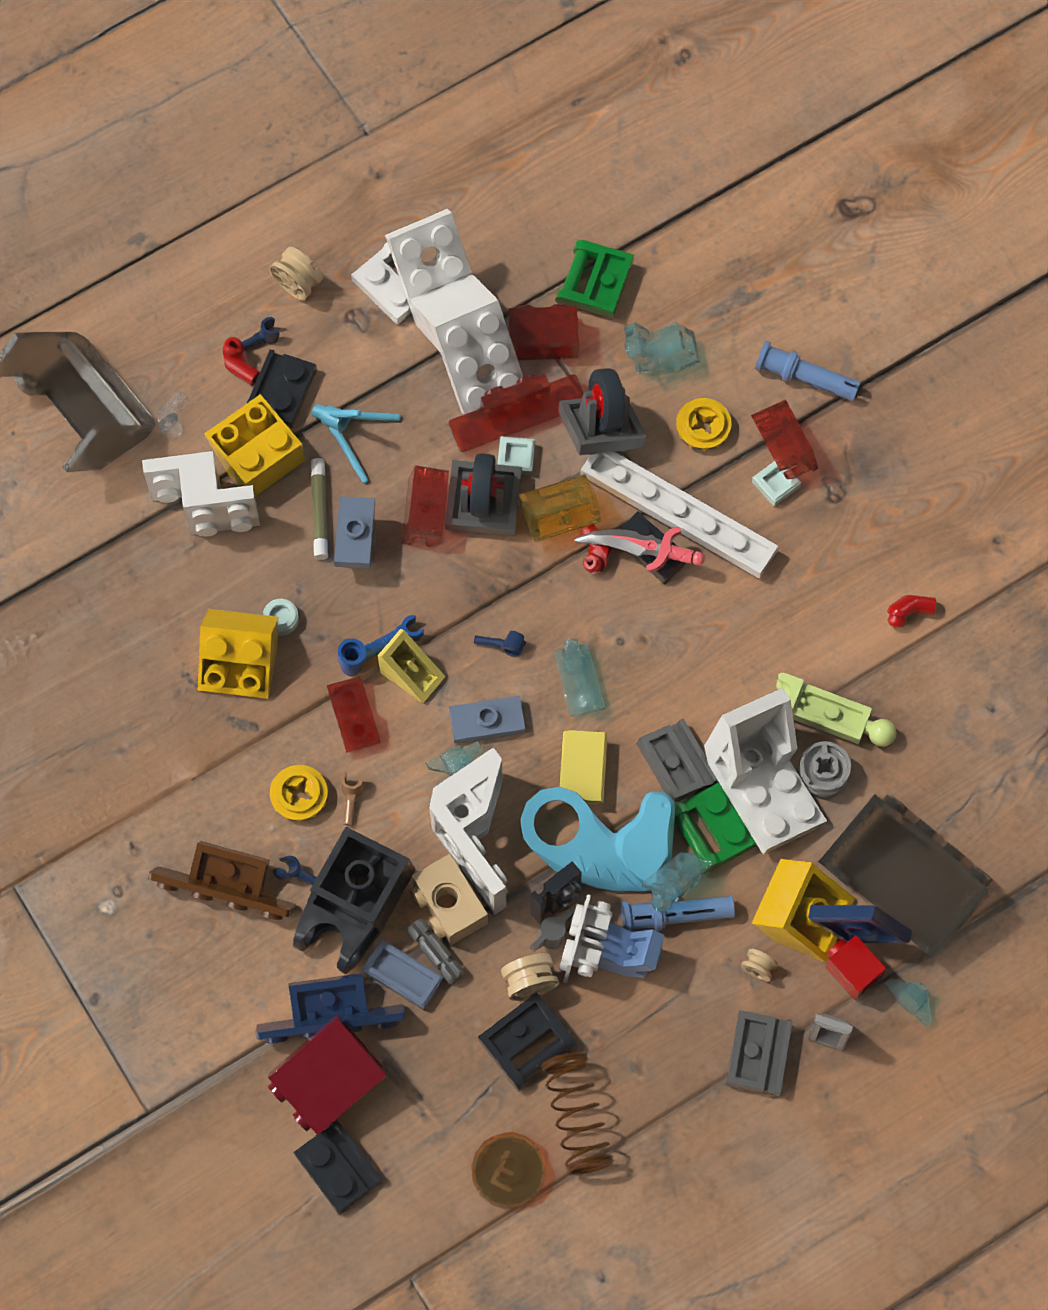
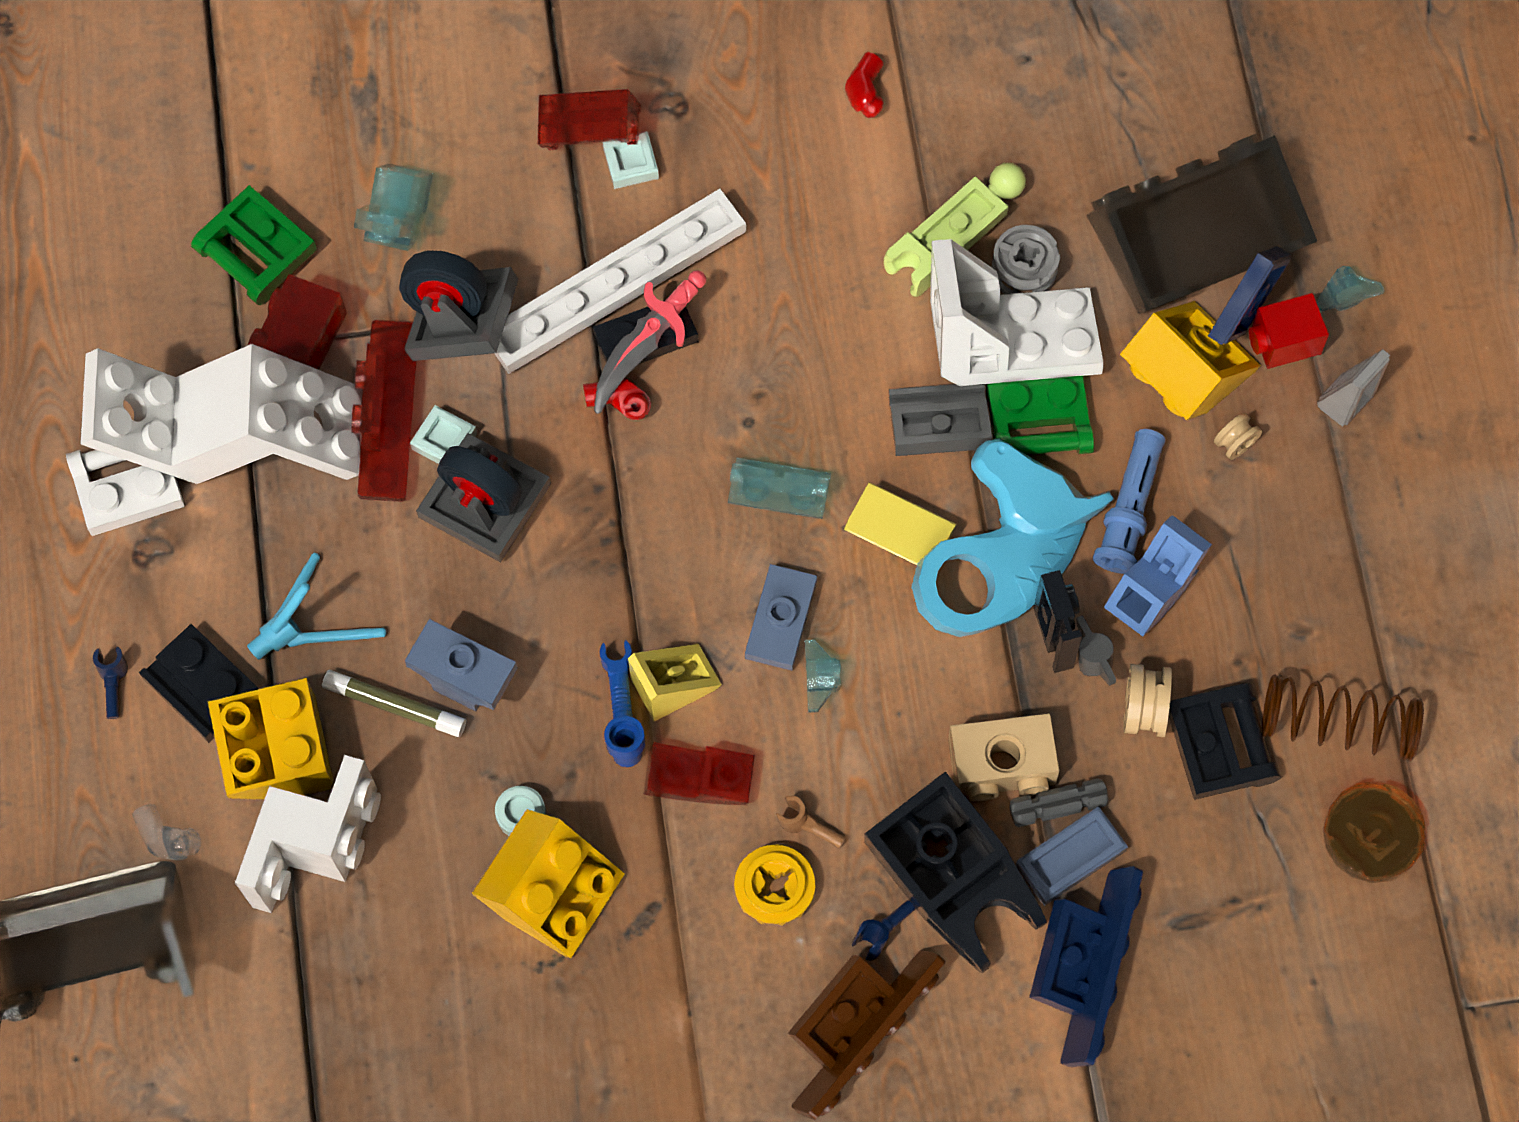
camera: 65 degrees left, 0 degrees up
red arm [223,337,260,386] -> none
dark red brick [268,1014,387,1135] -> none
tan wheel [269,247,323,300] -> none
black plate [293,1120,383,1215] -> none
clear red hinge [401,465,449,546] -> none
white bracket [429,748,508,915] -> none
dark blue hand [474,630,526,657] -> none
clear yellow brick [519,474,601,542] -> none
white hinge [559,894,613,983] -> none
clear light blue hinge [642,852,712,911] -> none
yellow gear [676,398,731,451] -> none
dark grey plate [726,1010,793,1096] -> none
medium blue pin [755,340,861,402] -> none

